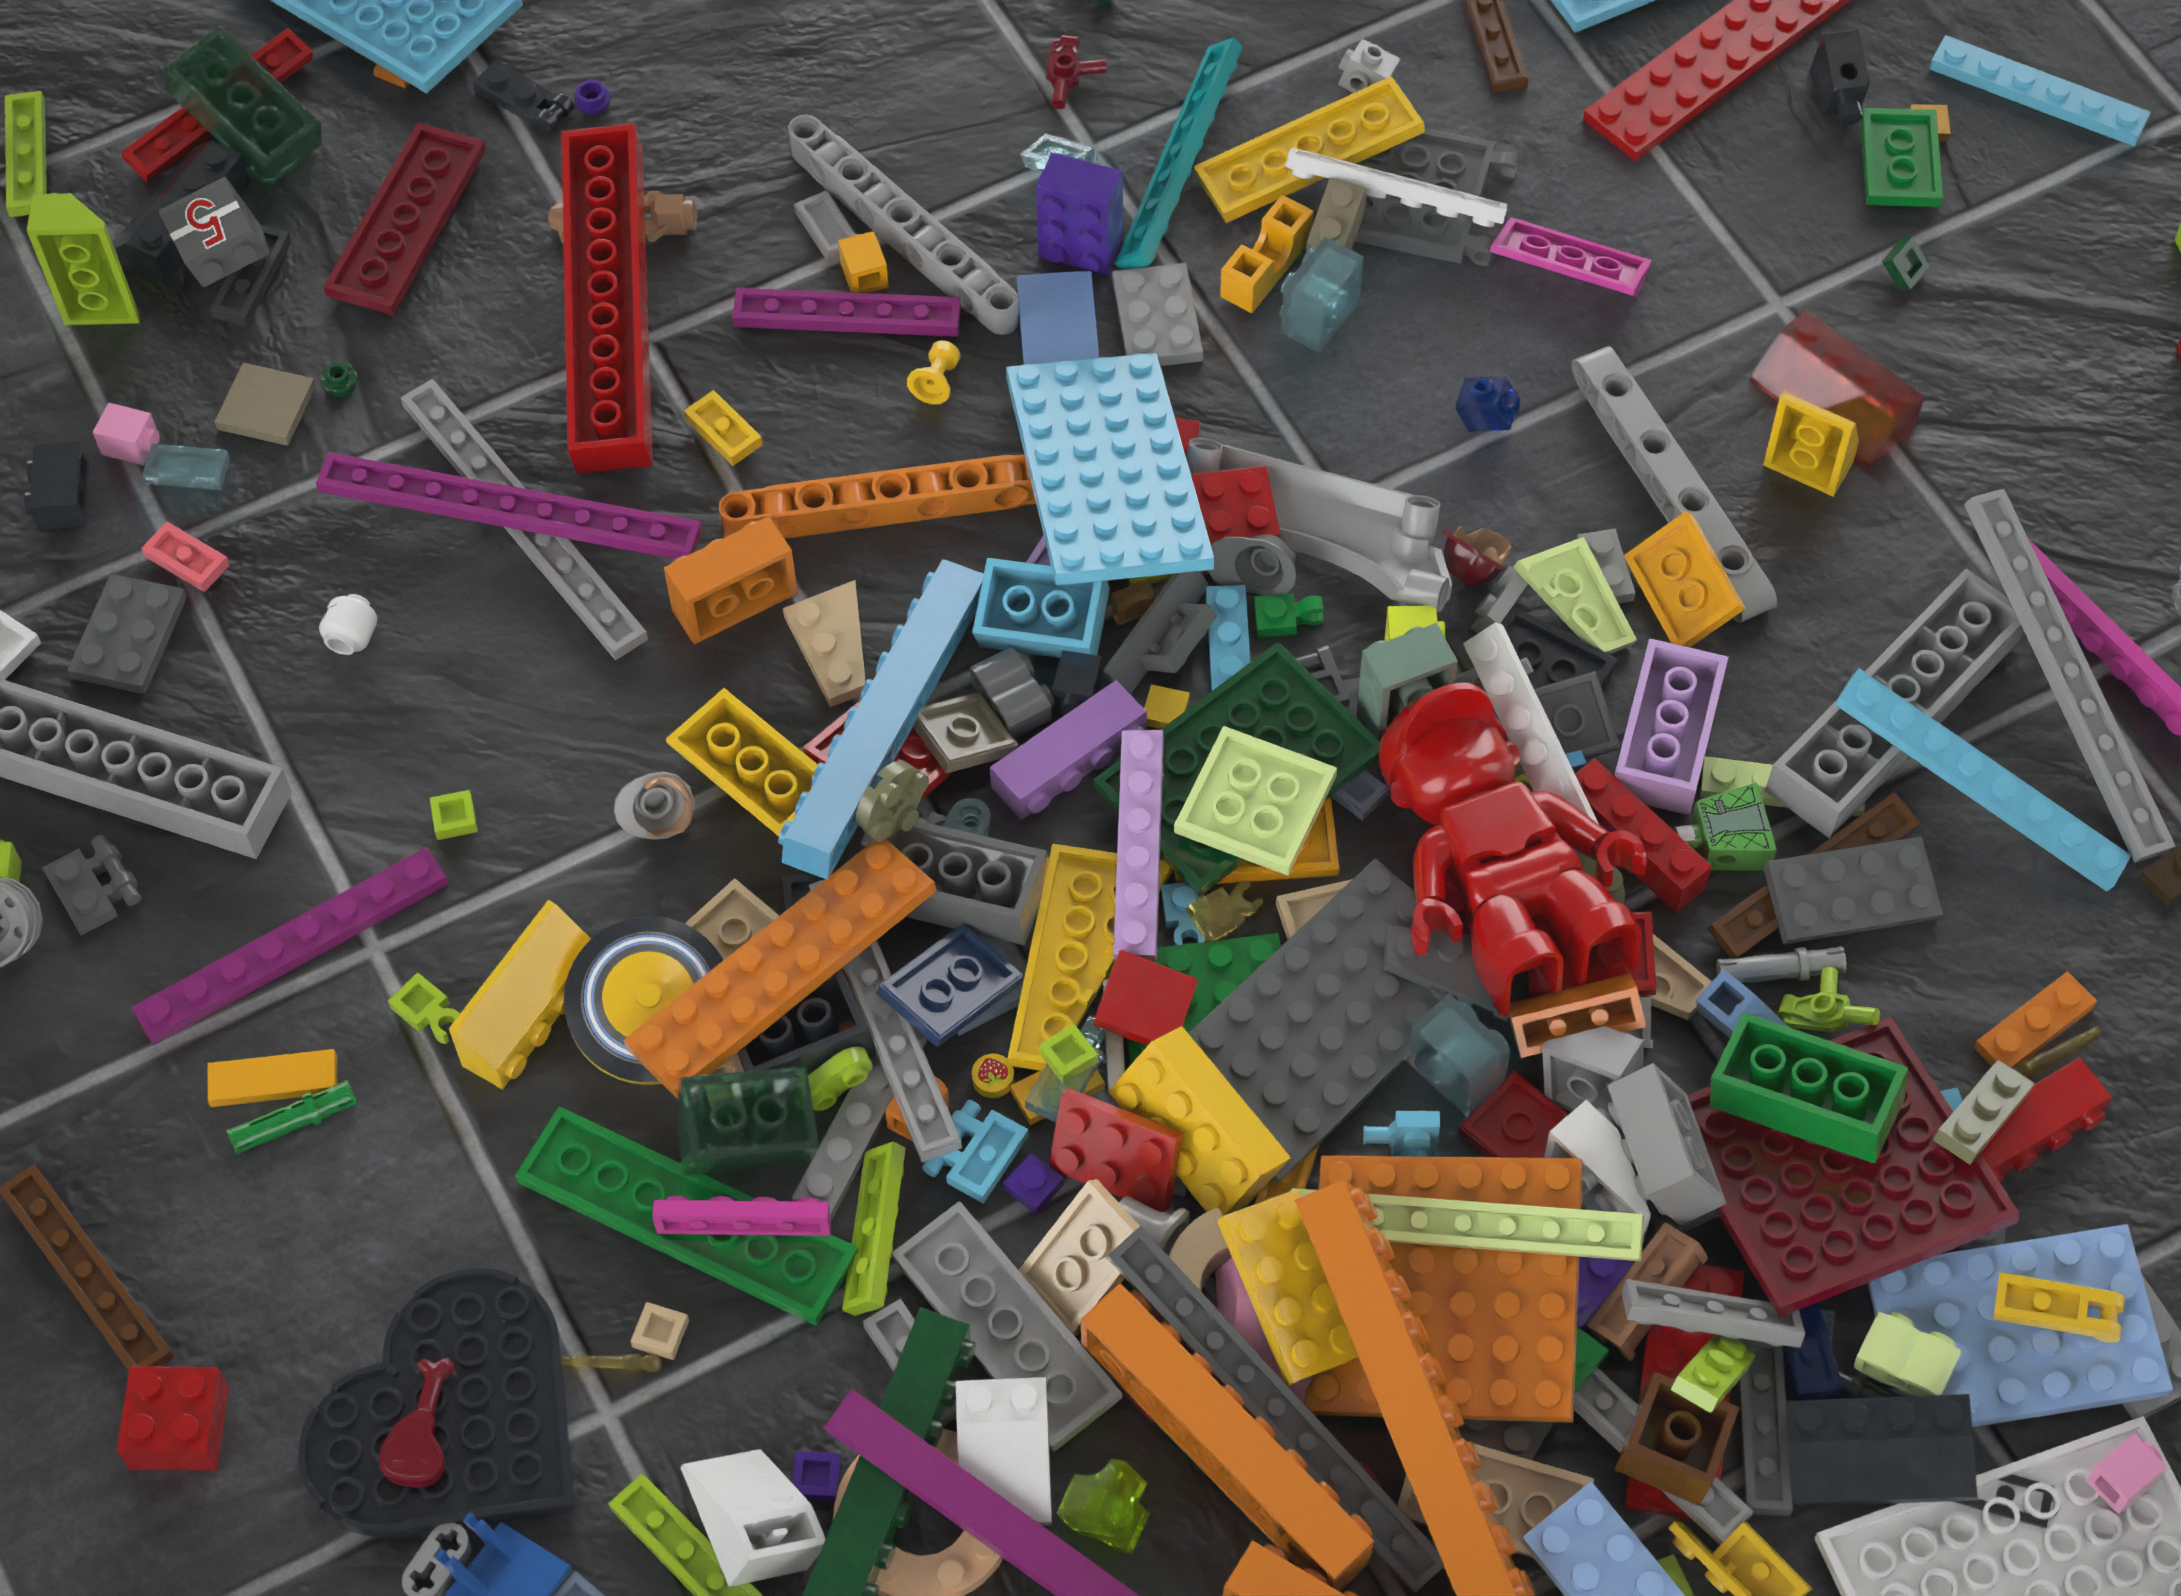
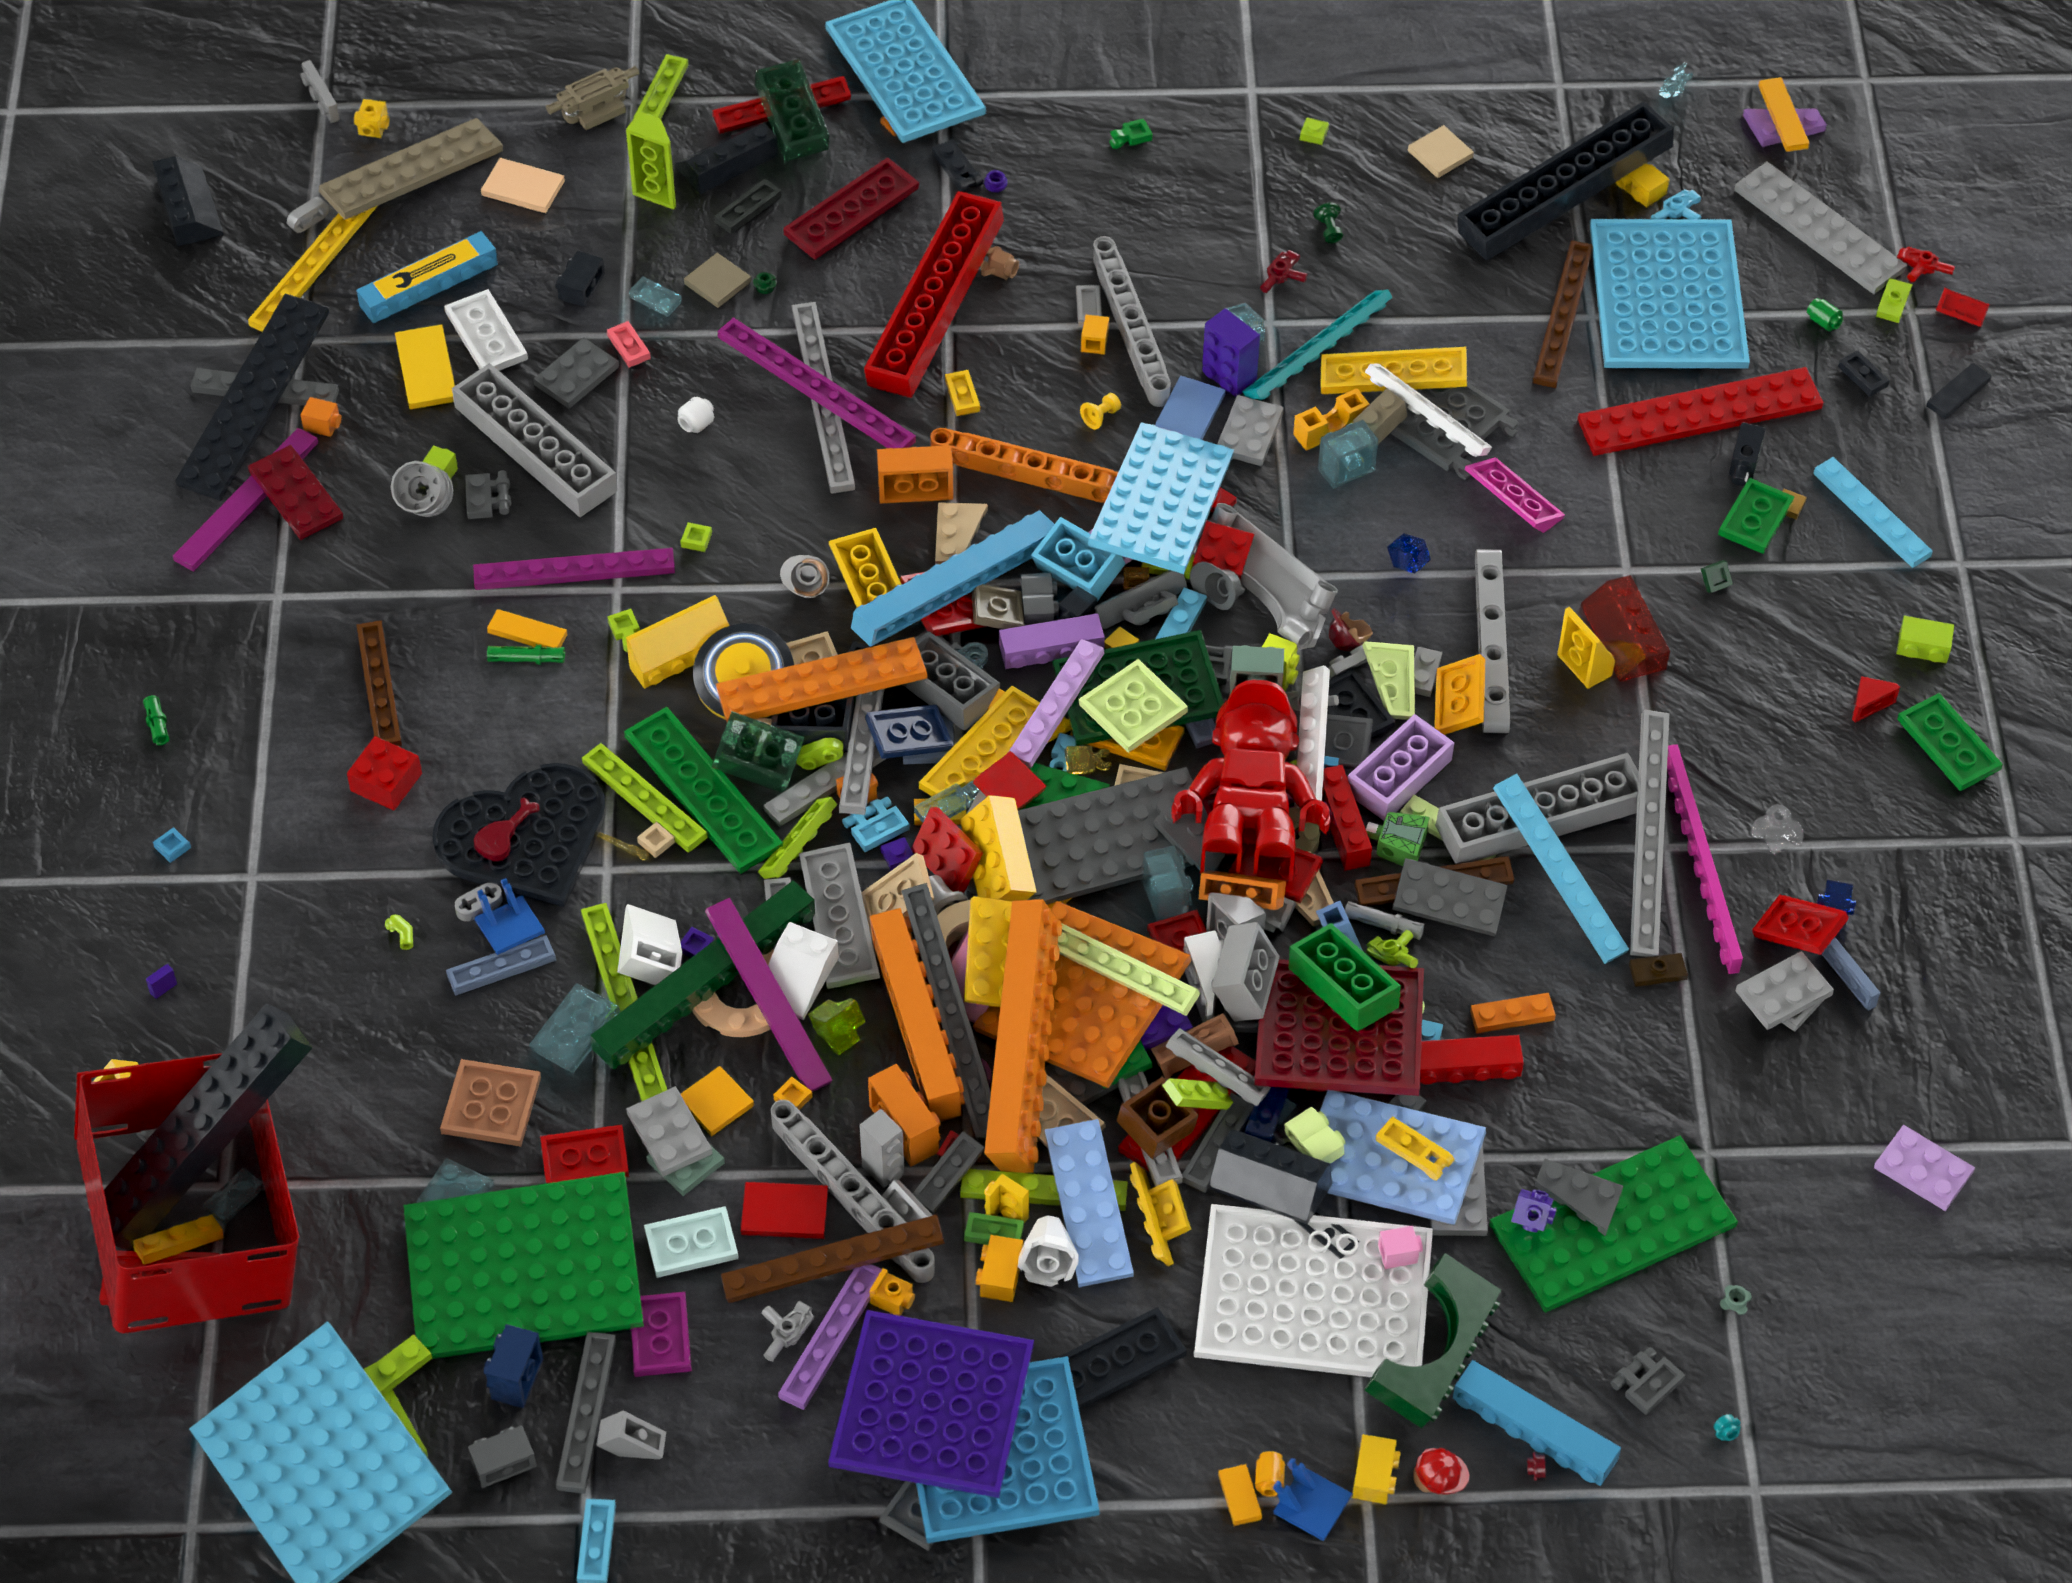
camera: 25 degrees right, 5 degrees down
bright pink brick [92,403,160,466] -> none
dark grey slope [159,177,269,288] -> none
dark pink plate [652,1196,831,1236] -> none
magenta plate [732,288,961,337] -> none
olive plate [856,760,929,842] -> none
yellow tile [972,1054,1014,1098] -> none
lime plate [1039,1024,1098,1084] -> none
green plate [1254,593,1324,638] -> none
light grey brick [1338,39,1400,93] -> none
medium azure plate [1363,1111,1440,1157] -> none
plate [1933,1060,2035,1165] -> none
clear yellow piece [2015,1027,2101,1078] -> none
none -> lime plate [582,743,707,853]

